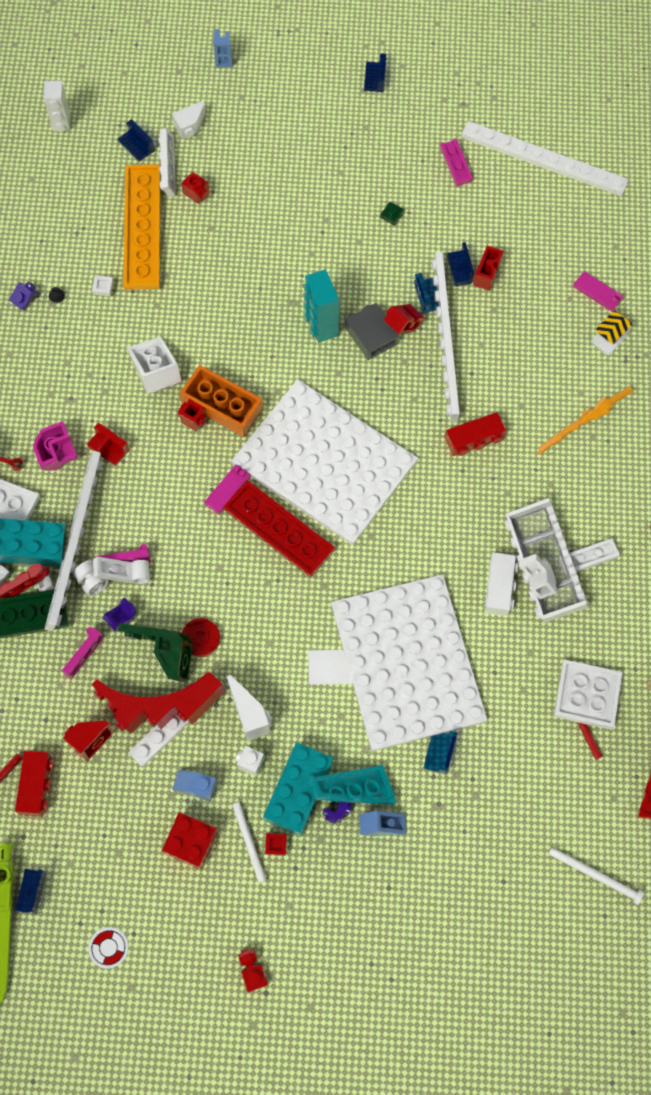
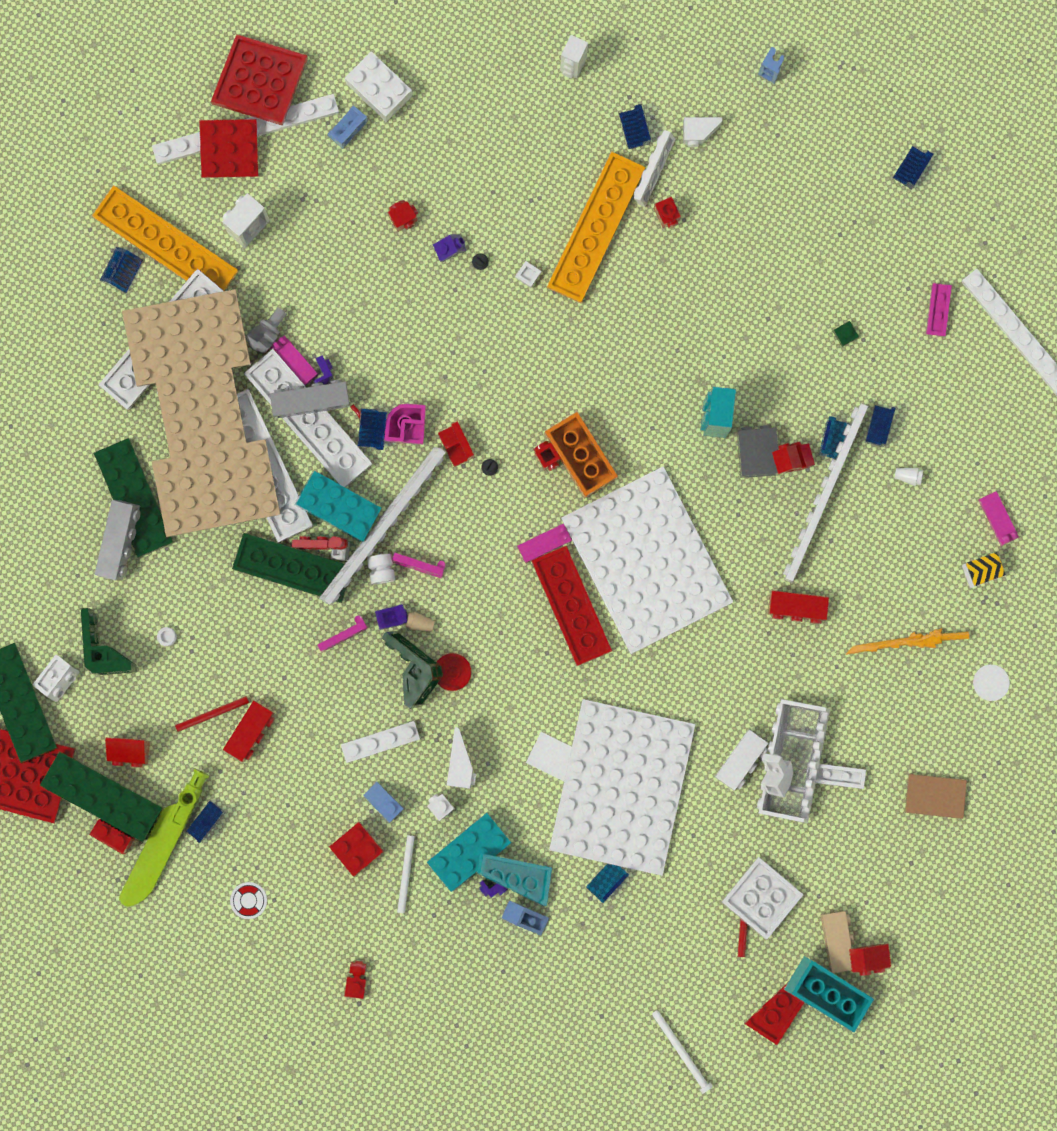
camera: 25 degrees right, 15 degrees up
red slope [63,721,115,762] -> none
red arch [91,671,226,734] -> none
white plate [93,557,150,584] -> none
white slope [127,336,182,394] -> none
red plate [265,833,287,856] -> none
red brick [473,245,504,291] -> none
none -> clear blue panel [357,408,387,450]
none -> tan cone [405,611,435,632]
none -> black piece [481,459,498,476]
none -> white cone [894,468,924,486]

